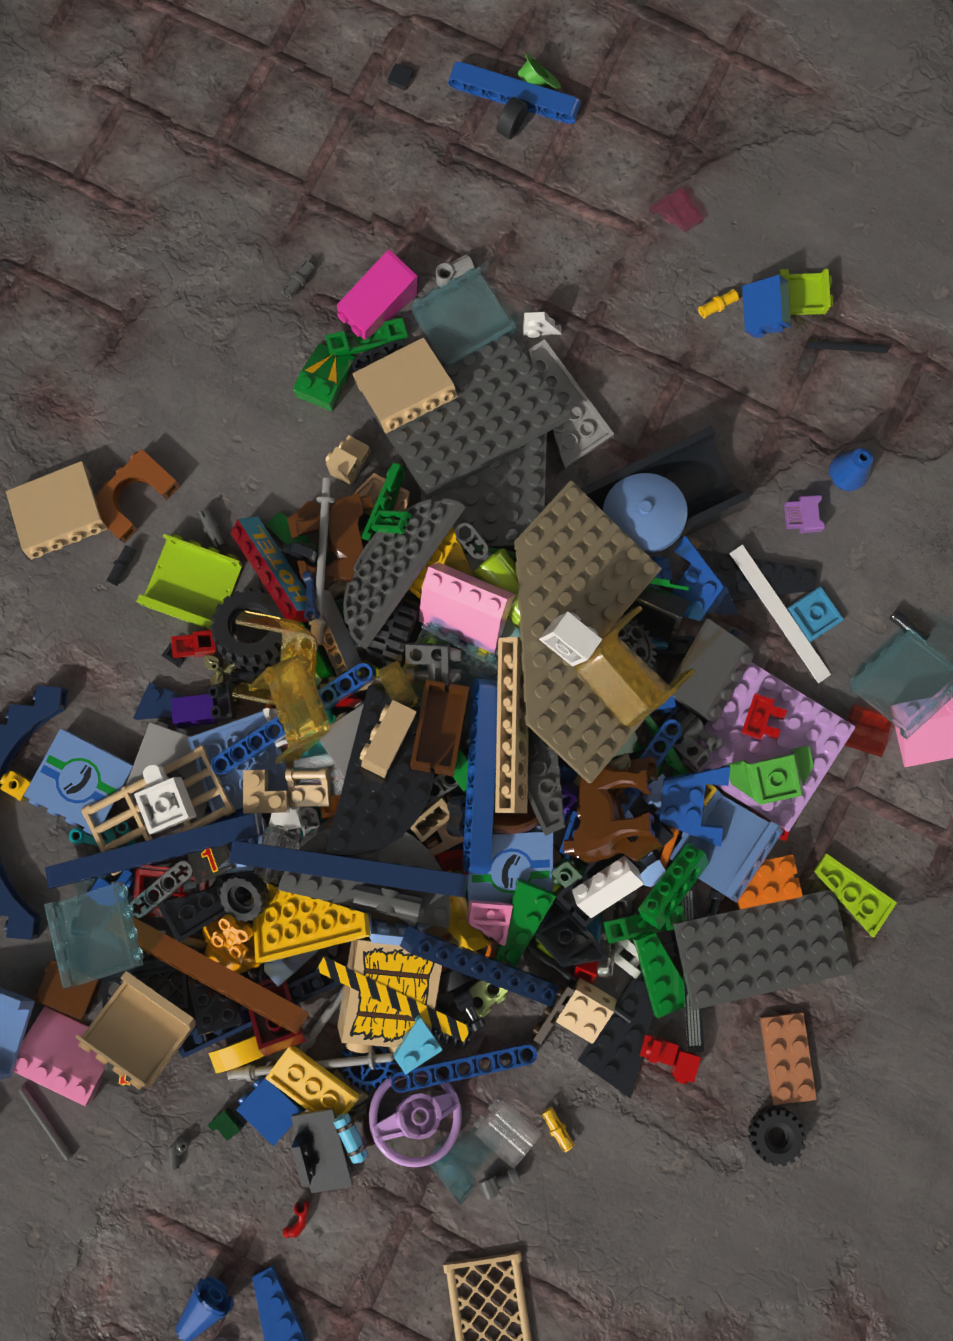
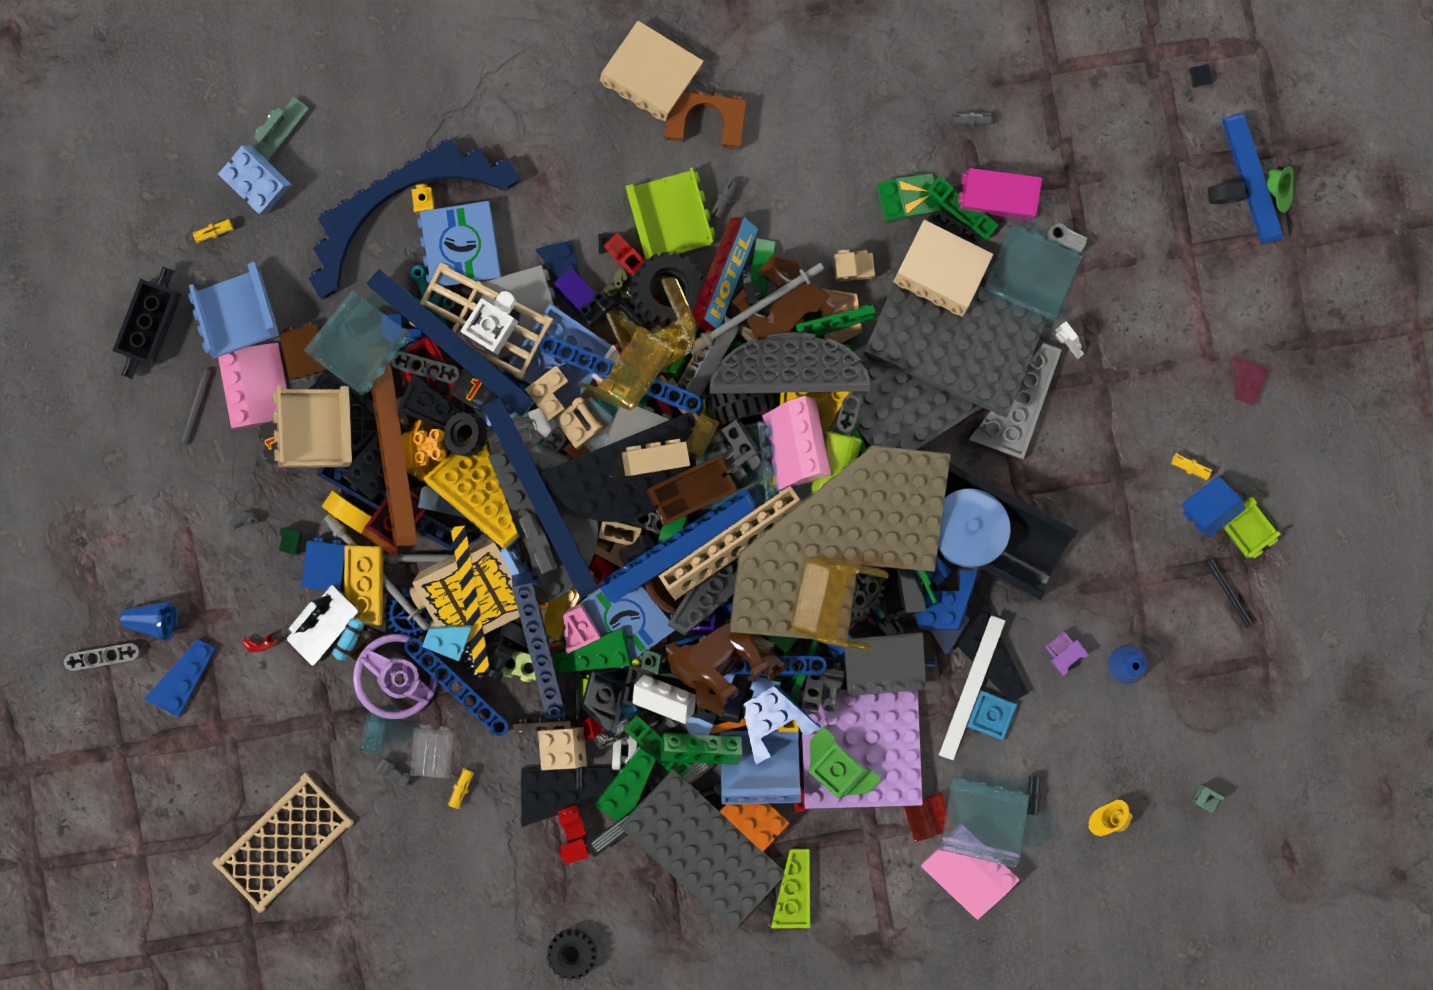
camera: 55 degrees right, 5 degrees up
black pin [106,545,136,586] -> none
dark blue piece [302,570,320,622] -> none
green tile [371,510,412,534] -> none
white brick [539,611,602,666] -> none
red plate [741,693,787,740] -> none
nougat plate [760,1012,817,1105] -> none

